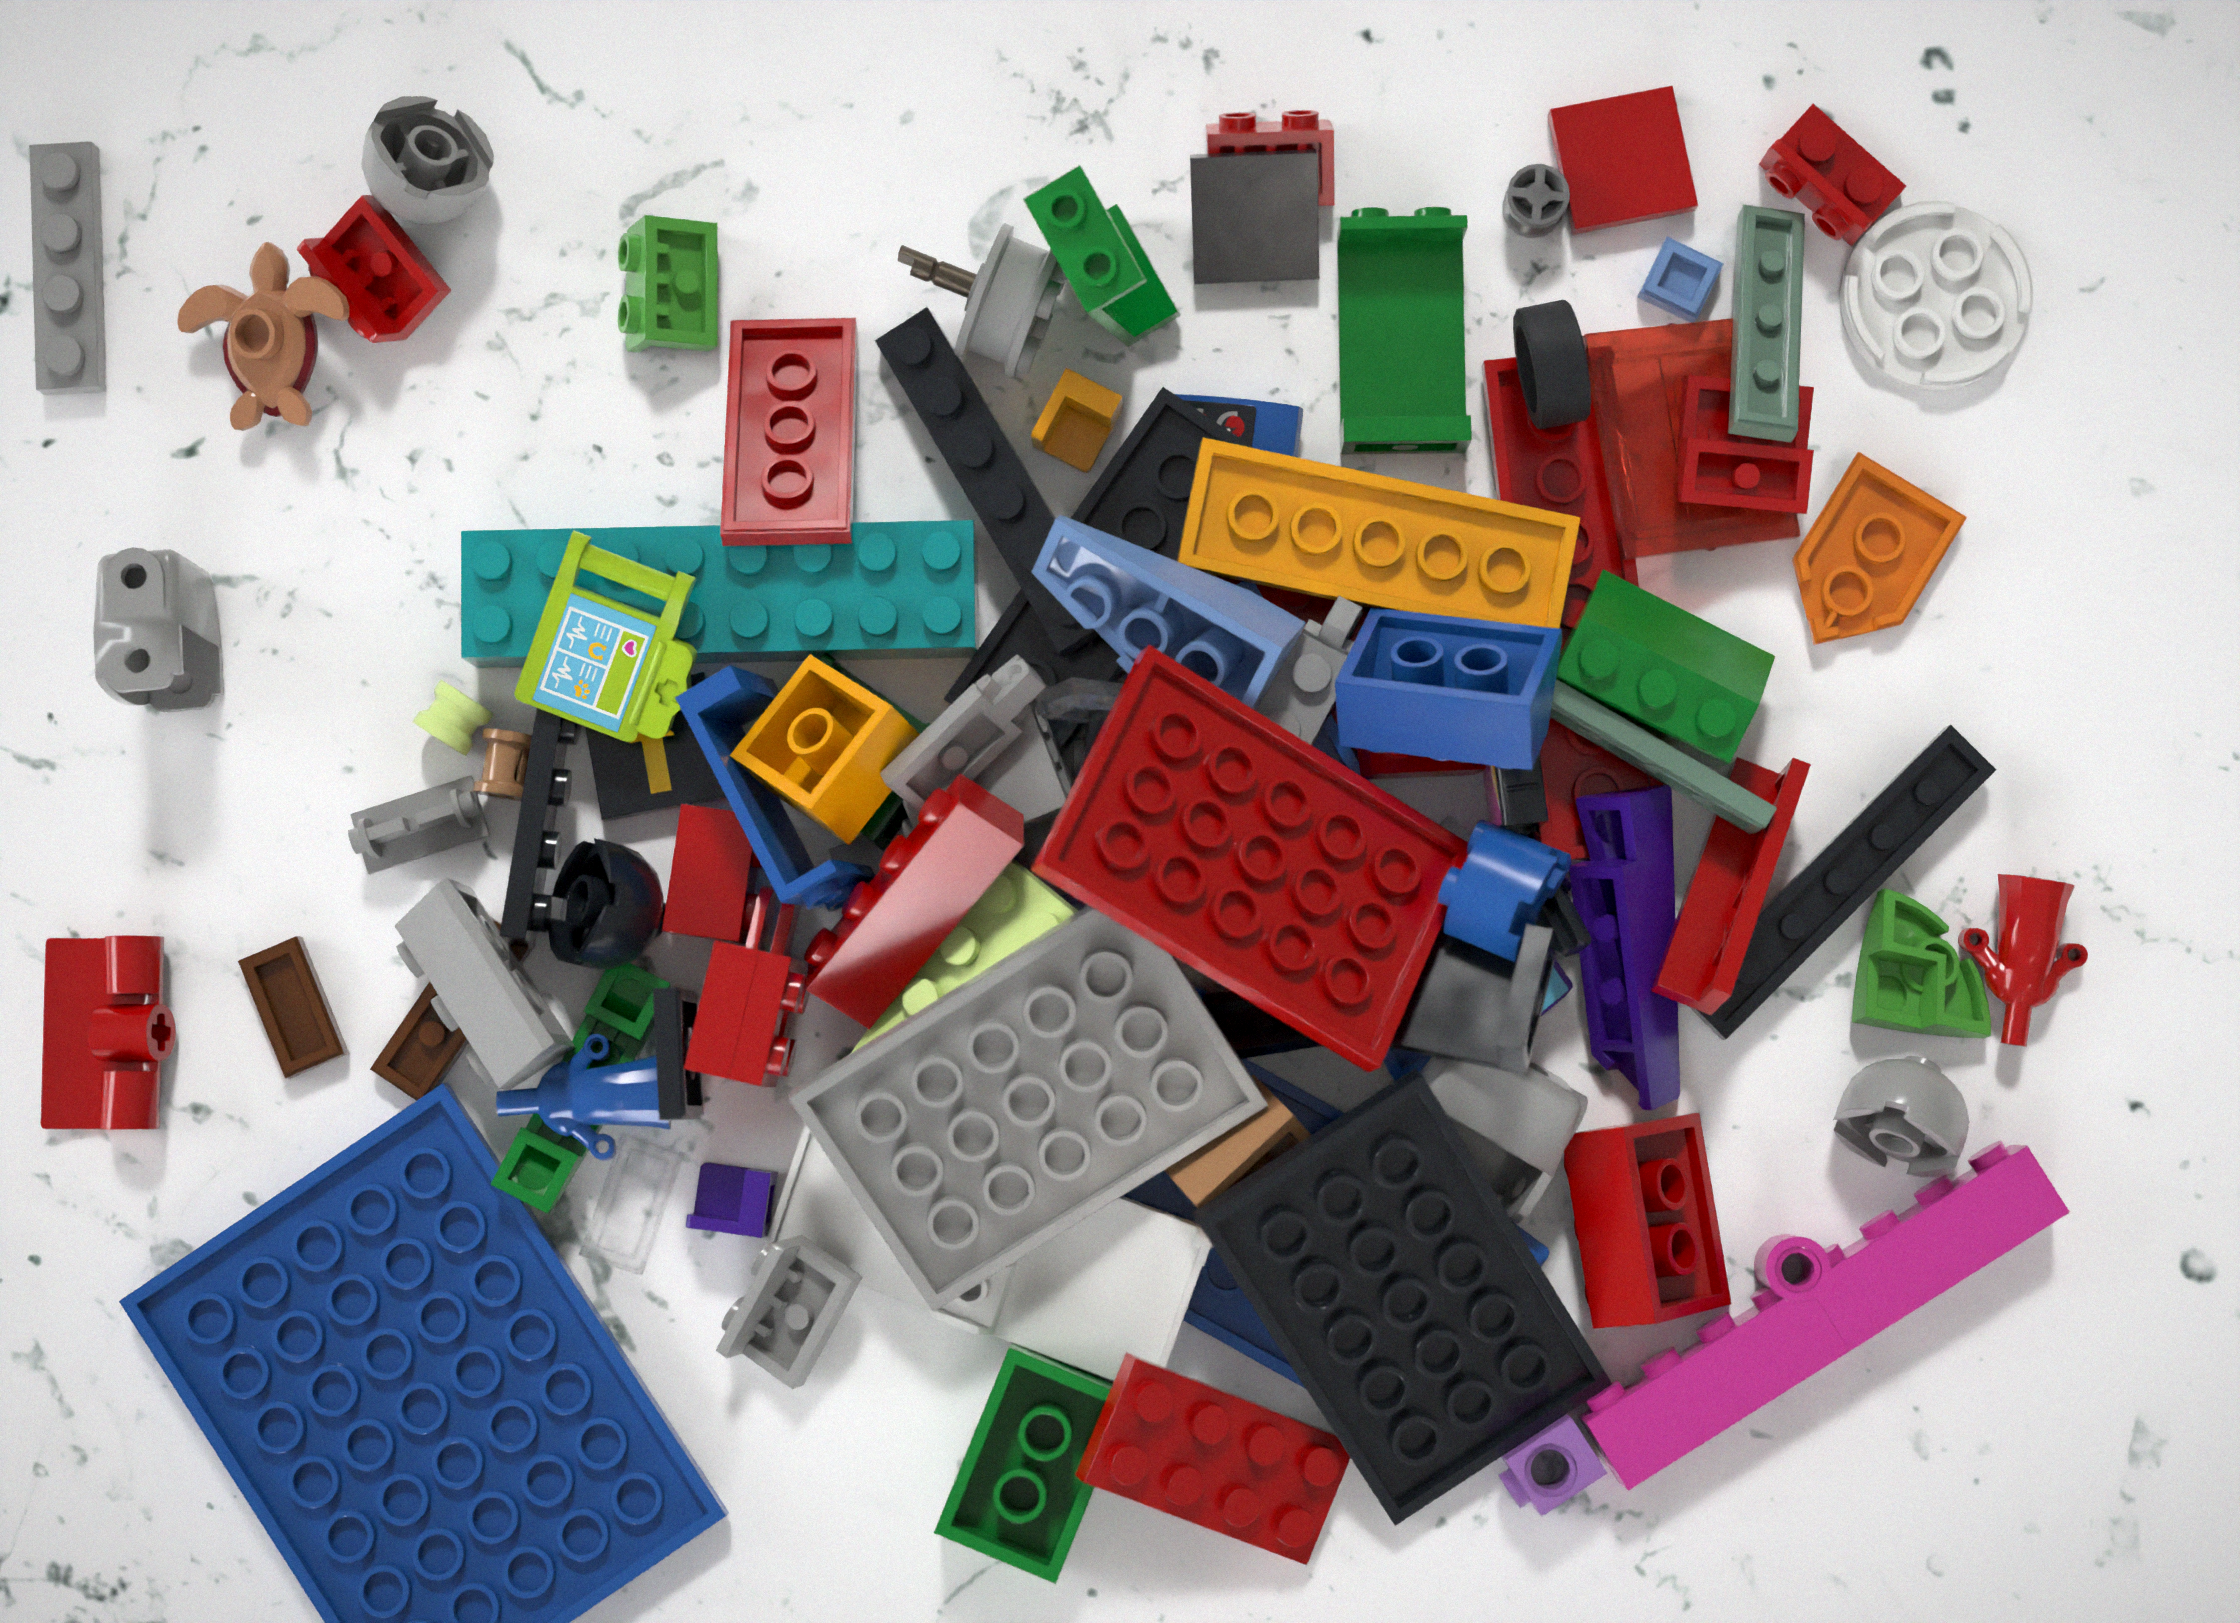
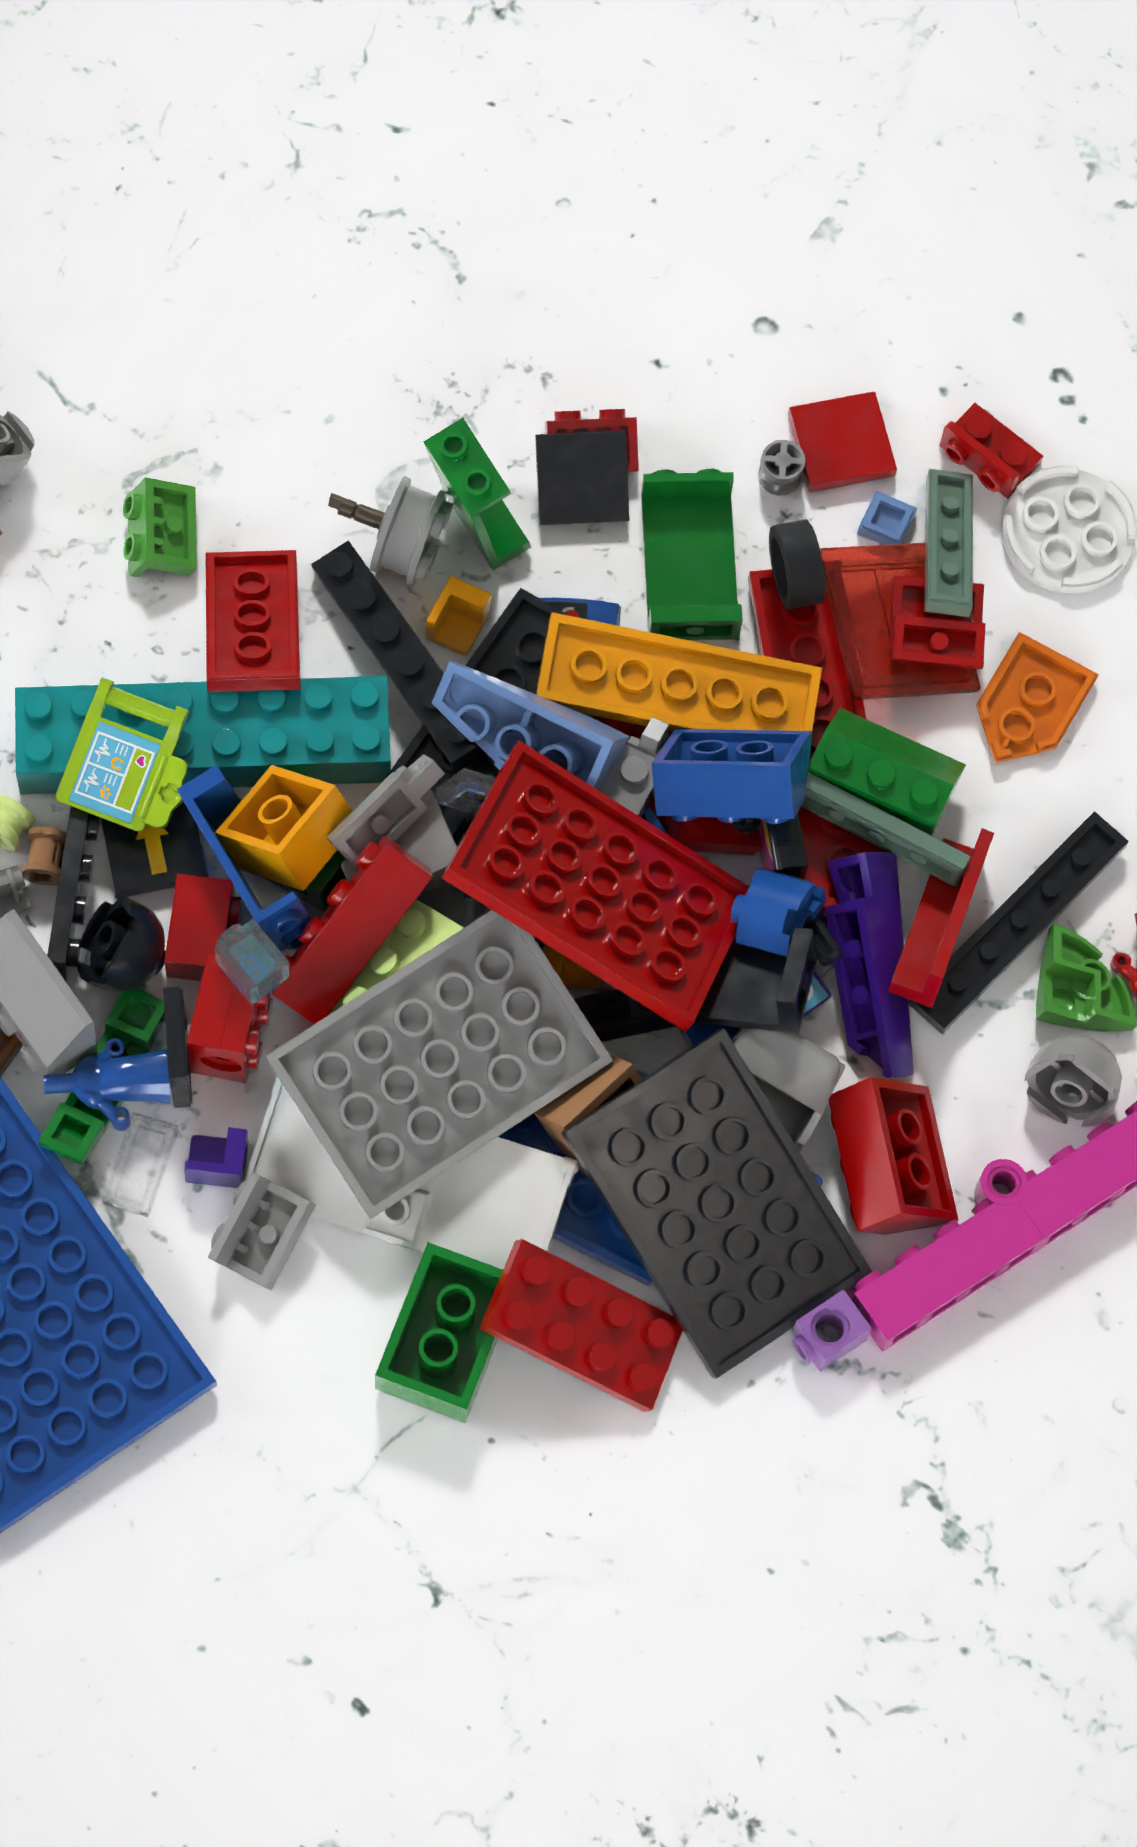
camera: 15 degrees left, 15 degrees down
none -> clear light blue brick [215,919,290,1005]

